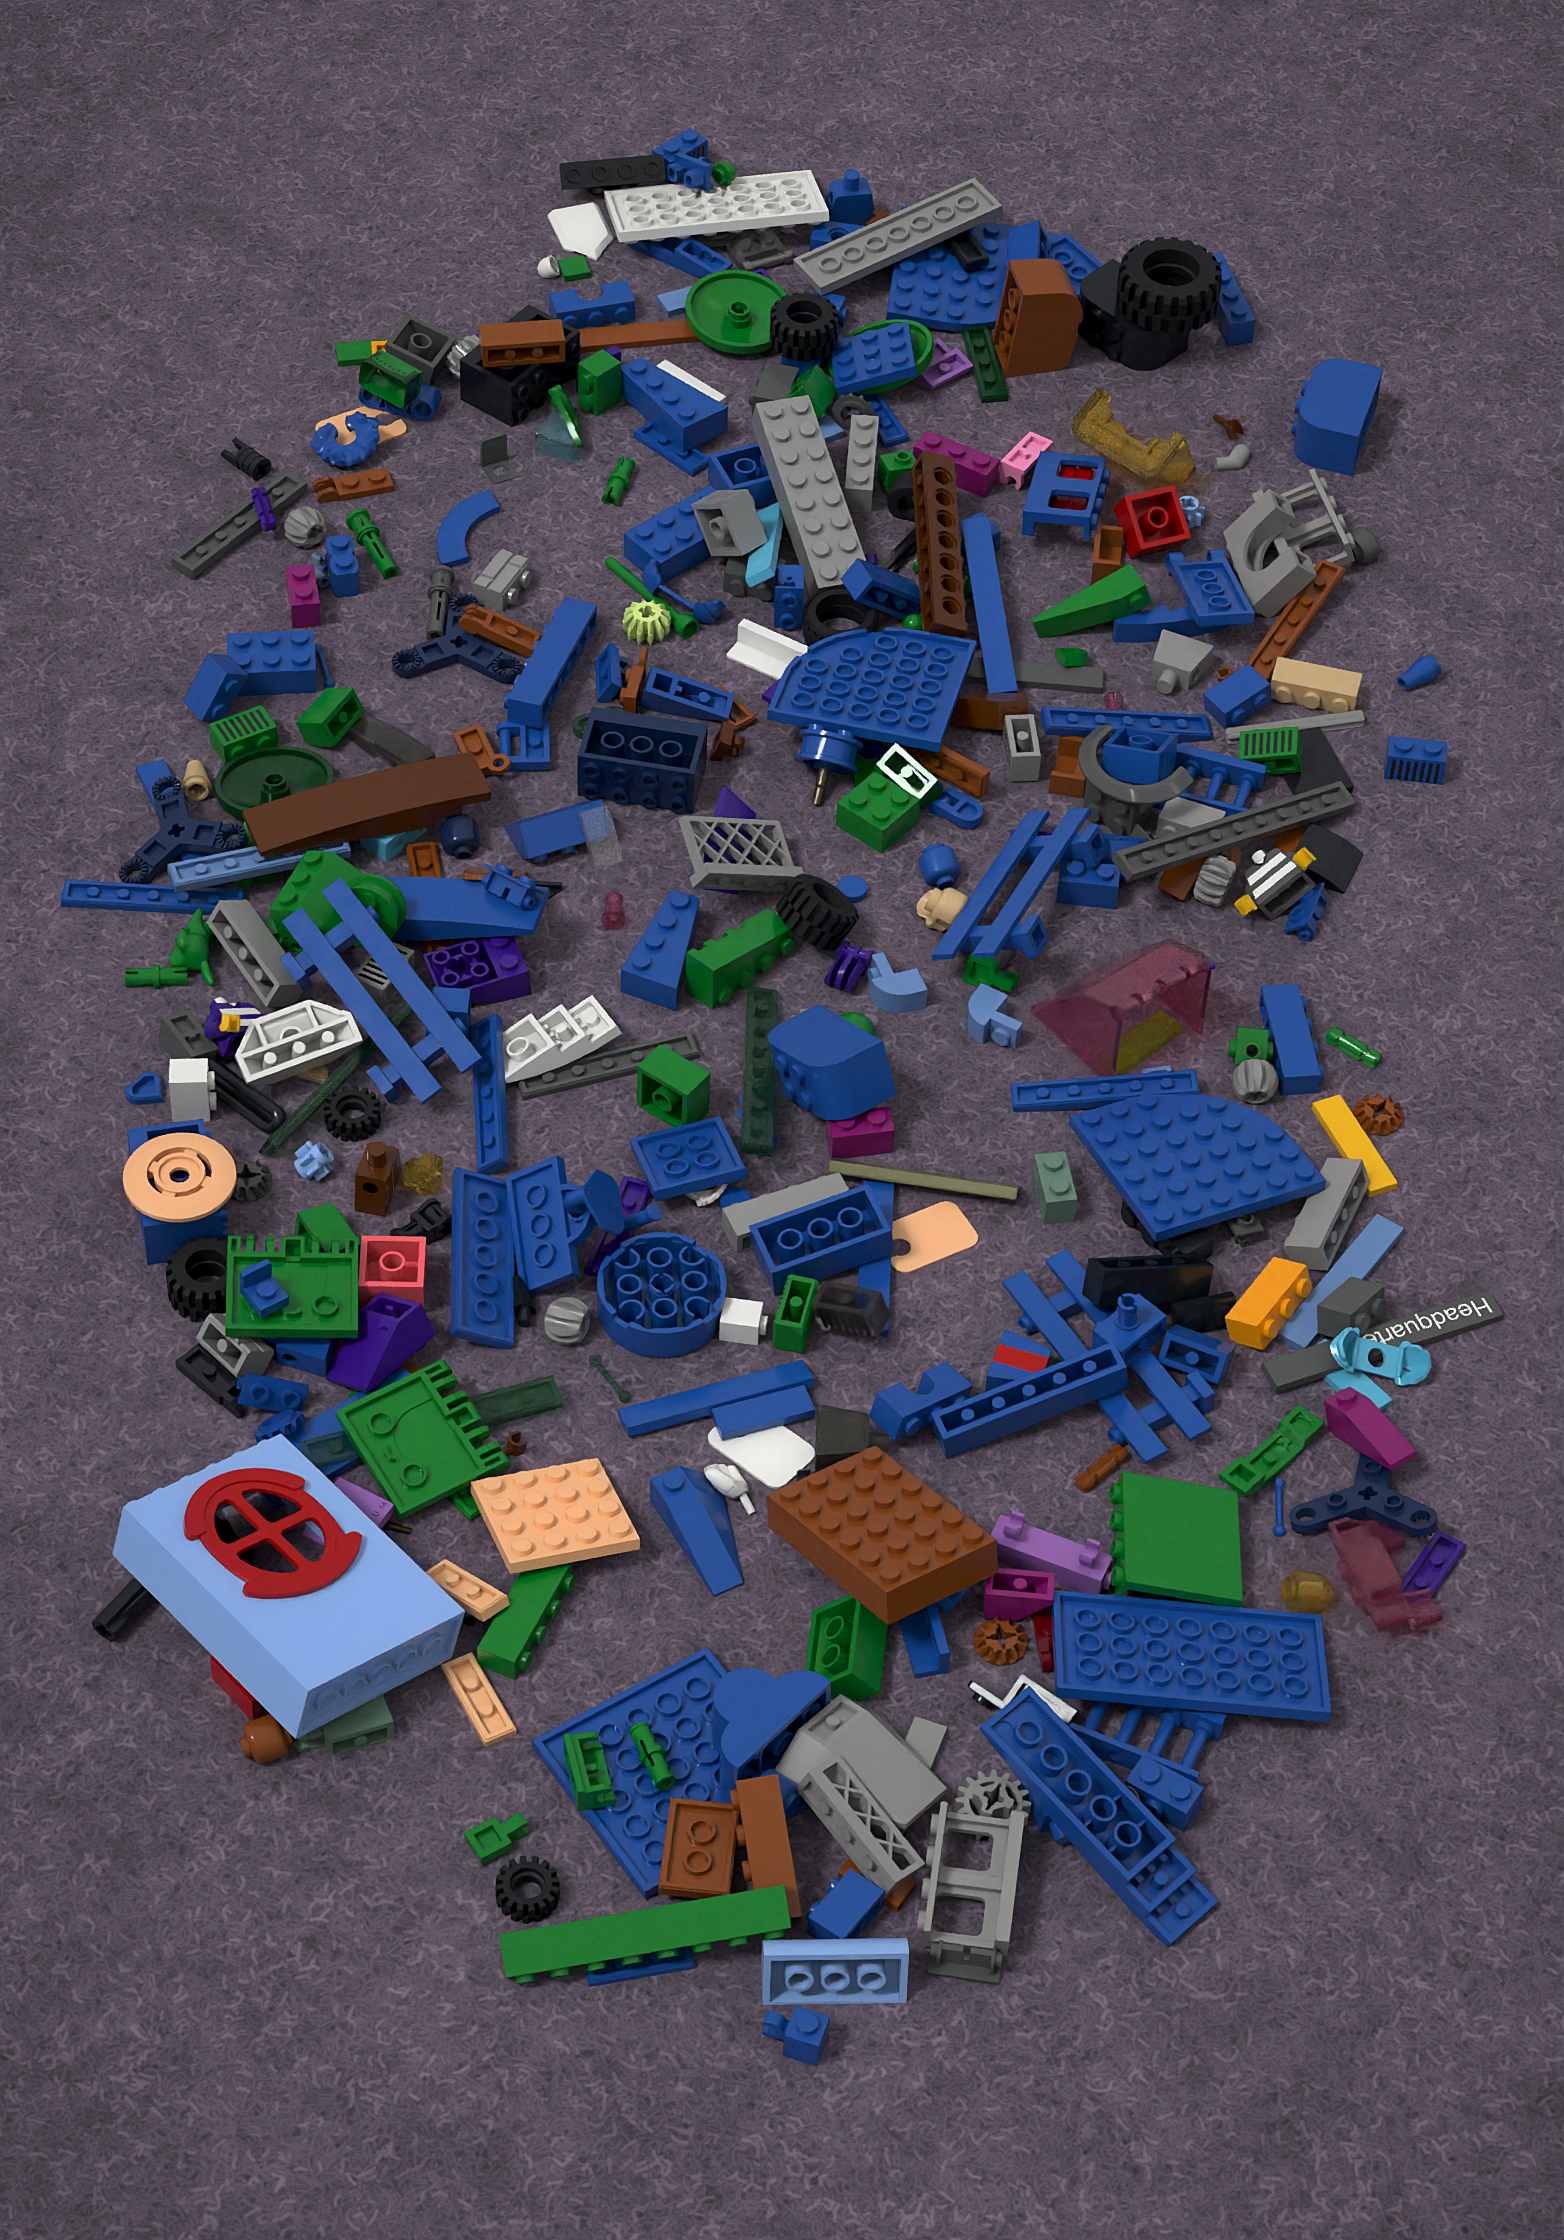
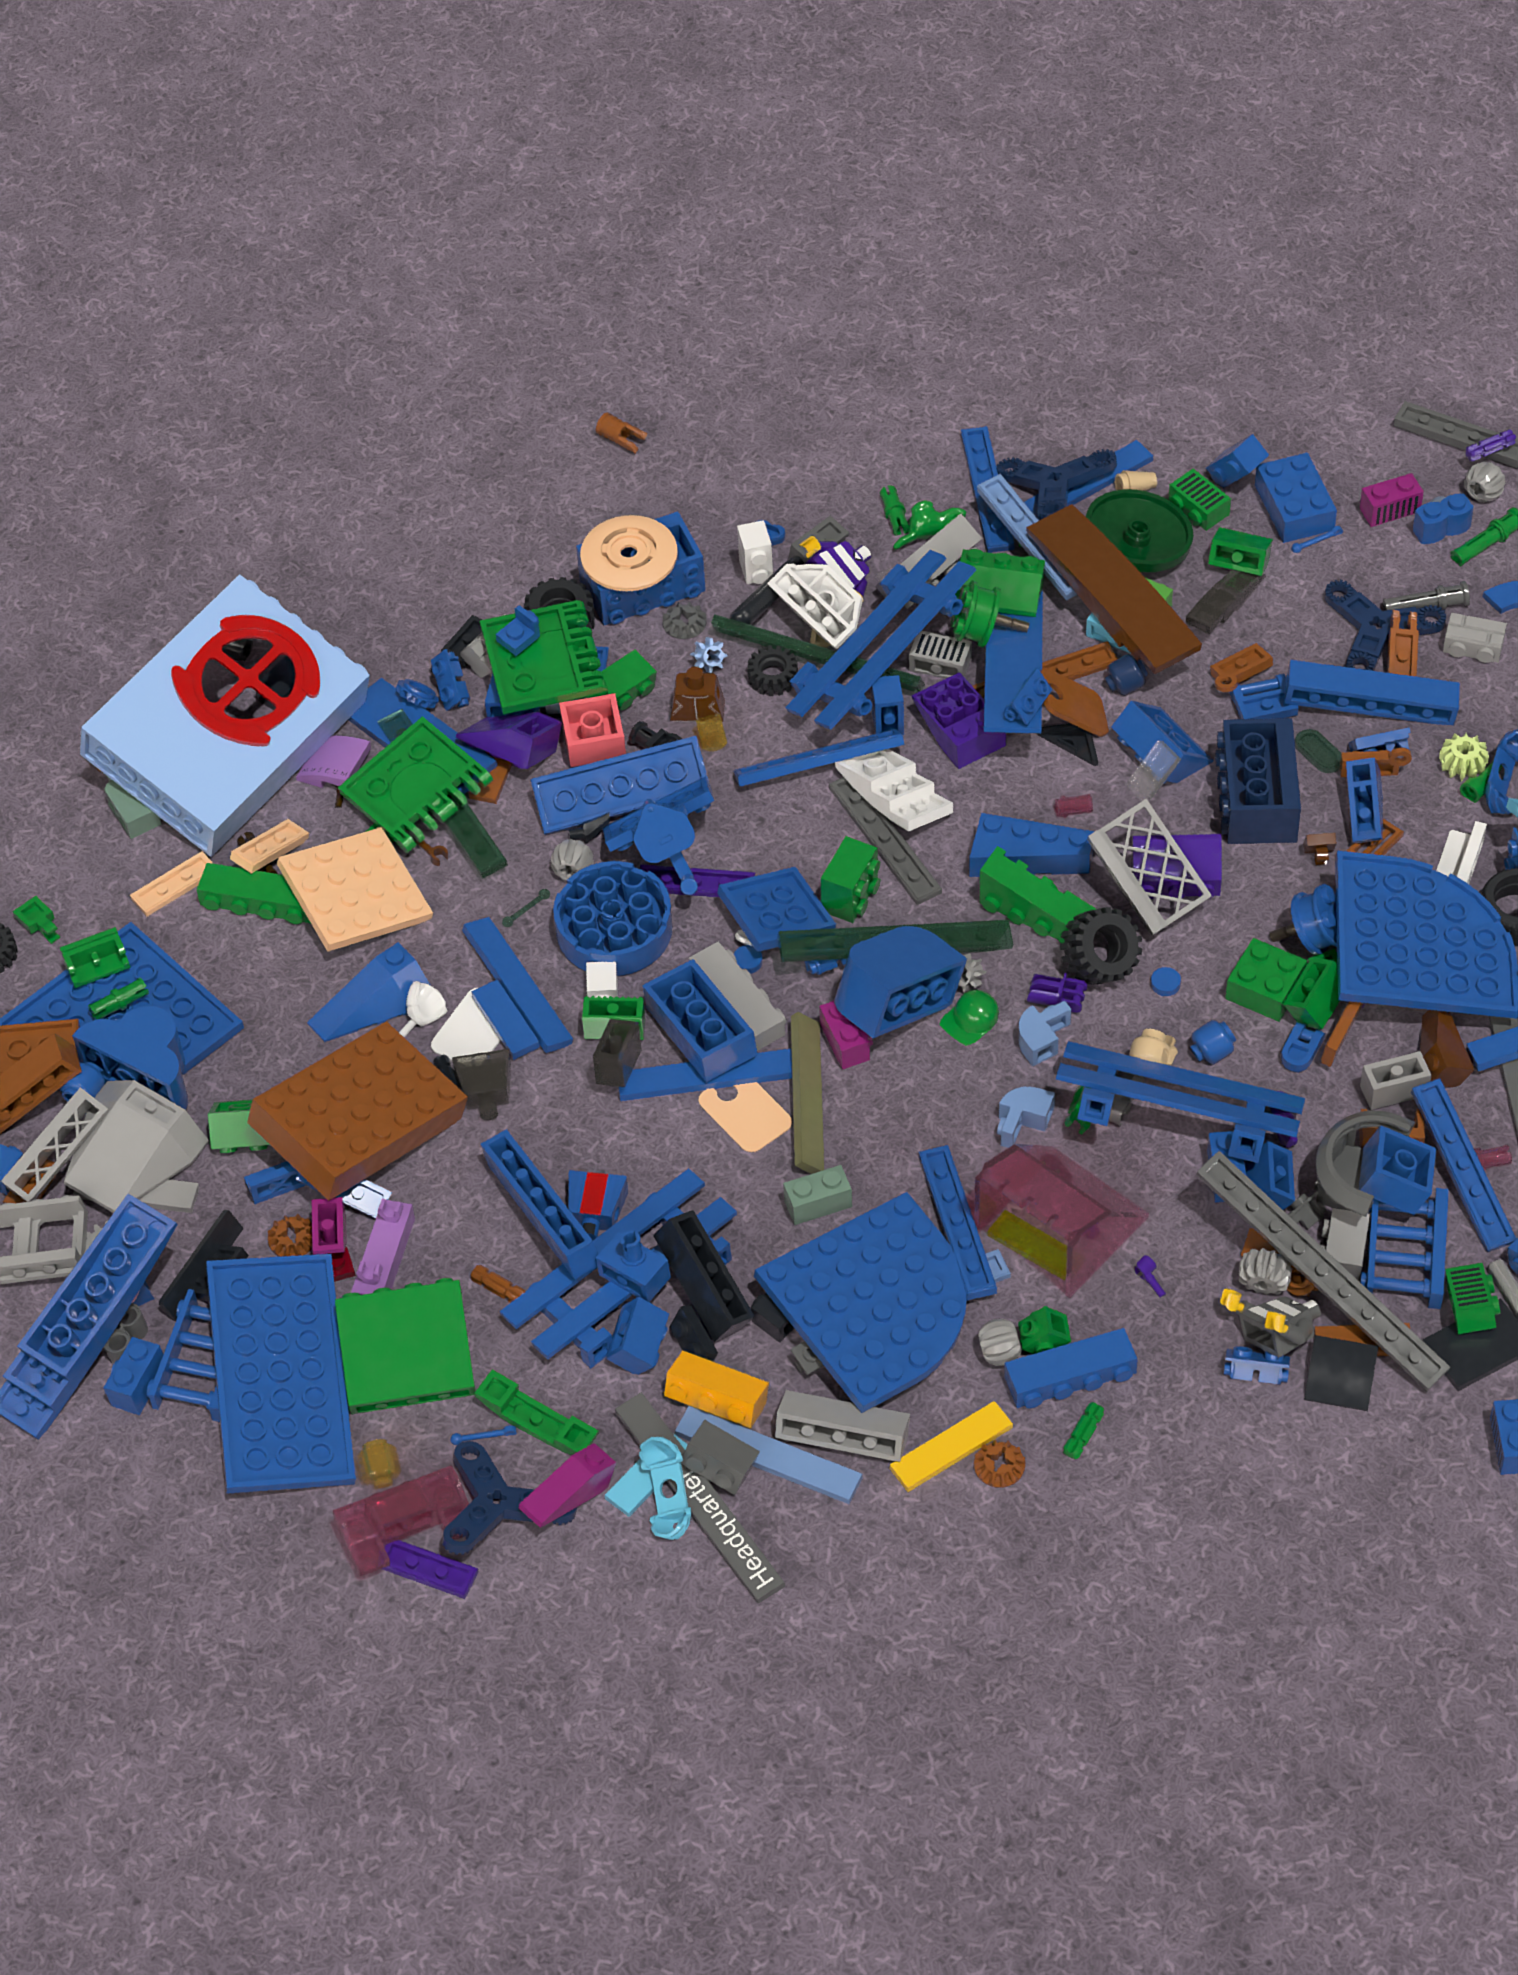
camera: 85 degrees right, 5 degrees up
blue arch [869,1361,973,1441] -> none

